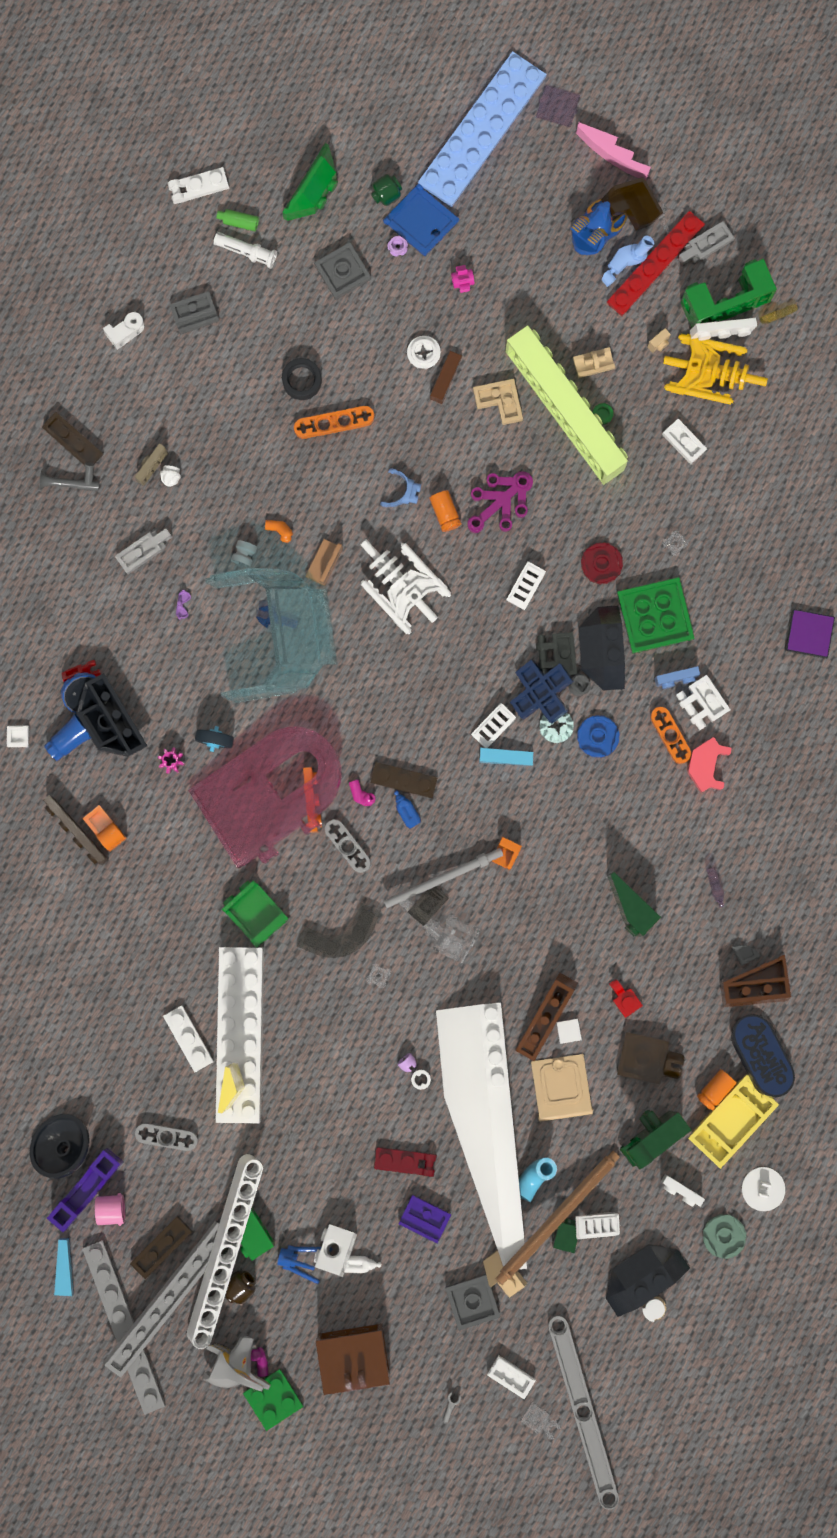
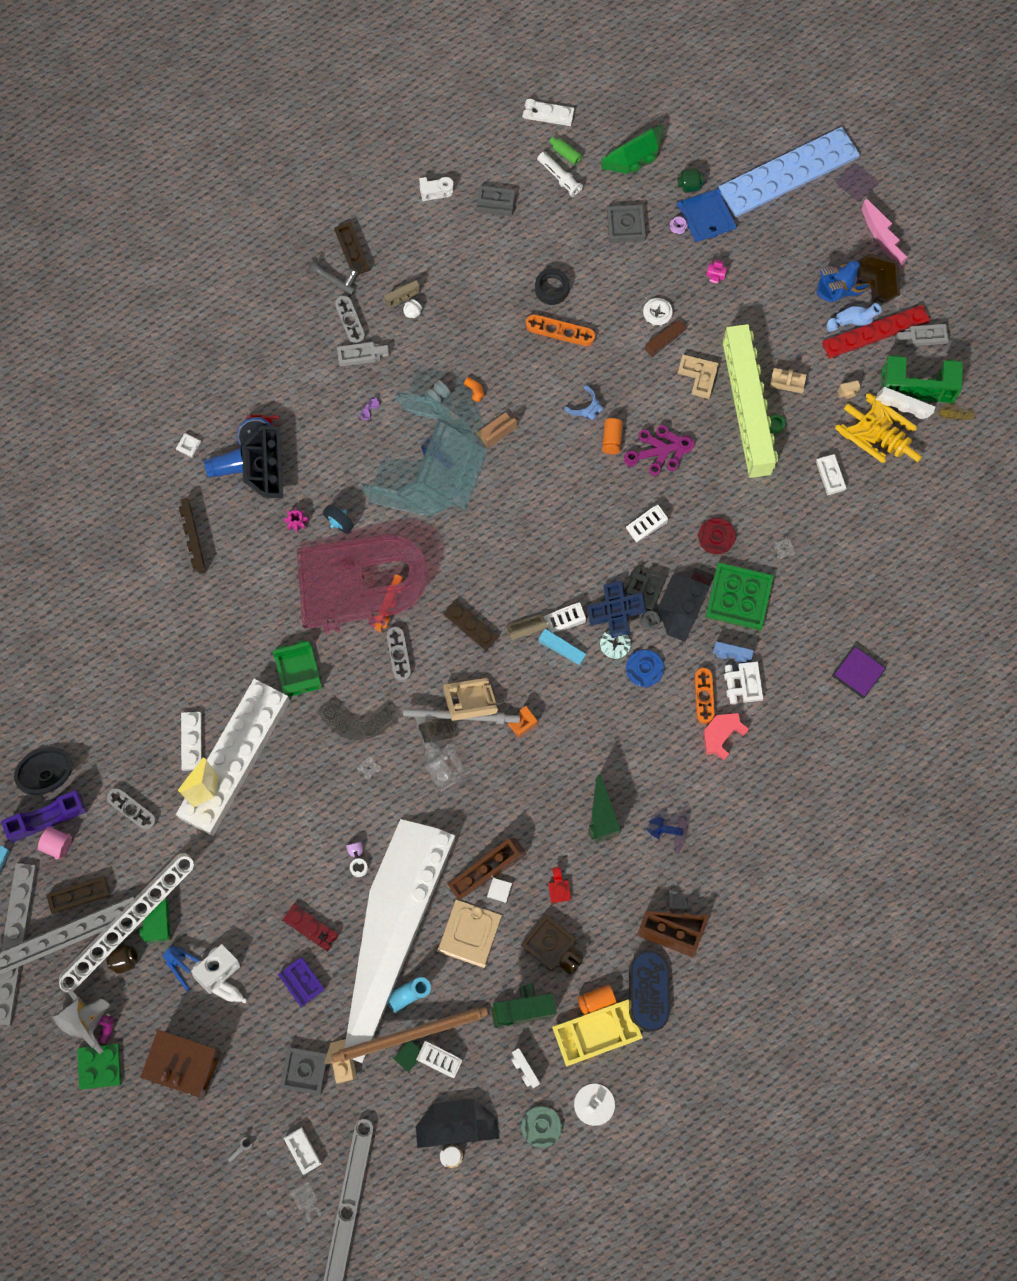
camera: 25 degrees right, 10 degrees down
orange plate [83,805,127,852] -> none
dark pink arm [349,780,376,806] -> none
white bar [361,539,451,634] -> none
blue piece [394,790,421,829] -> none
none -> light grey beam [335,296,365,345]
none -> tan container [443,678,498,721]
none -> dark tan plate [506,614,548,640]
none -> clear blue bar [647,817,684,840]

